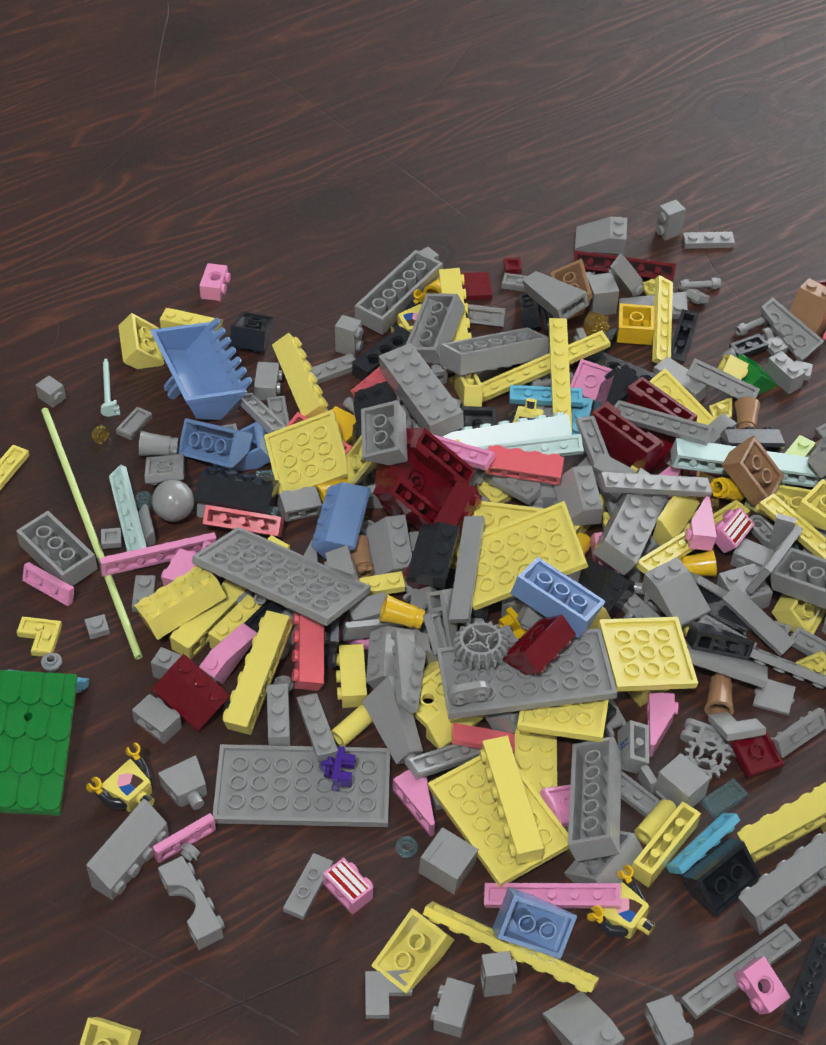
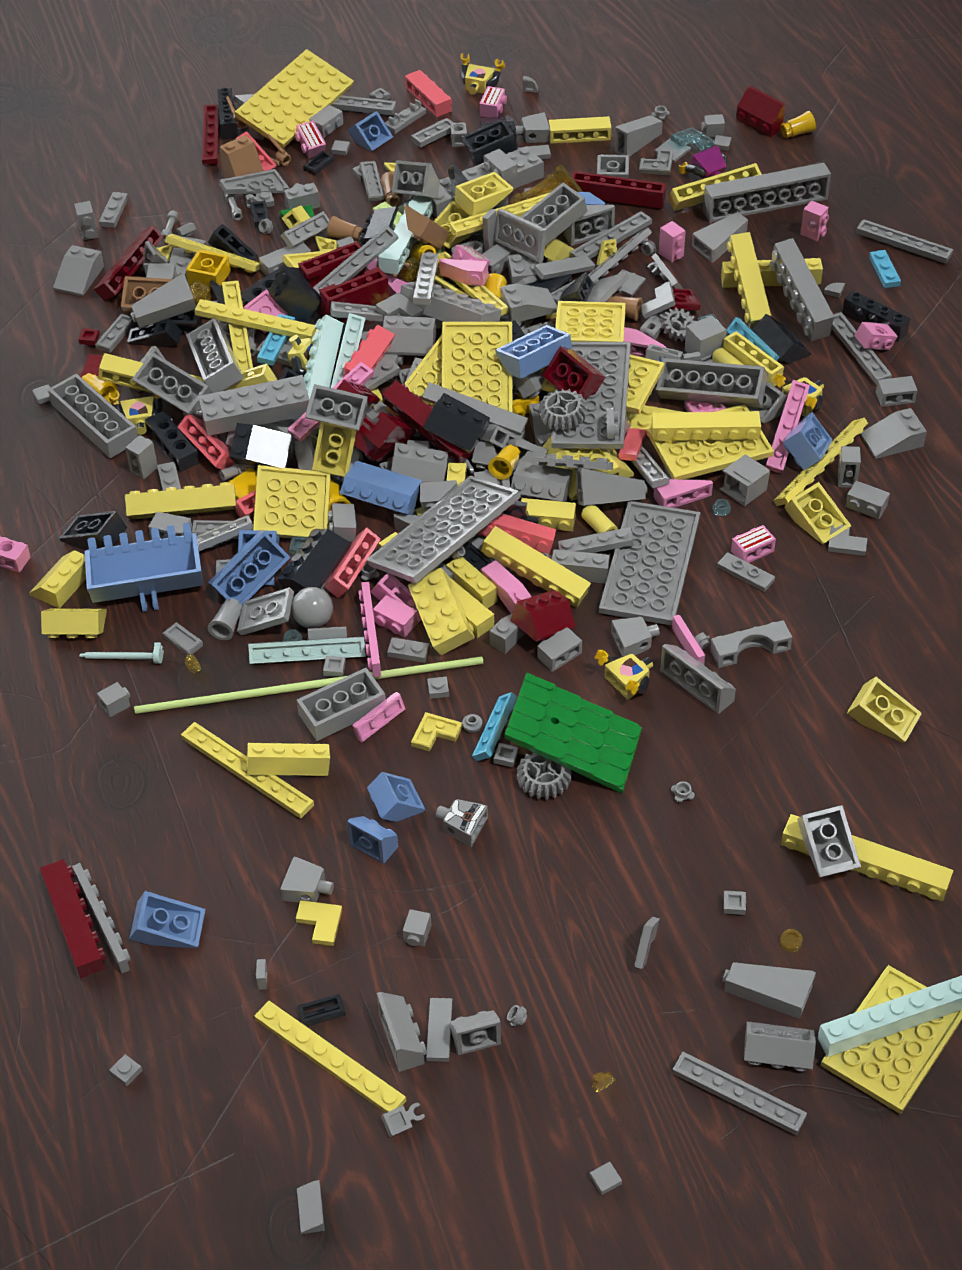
camera: 75 degrees left, 0 degrees up
dark purple hips [319,746,356,791] -> none

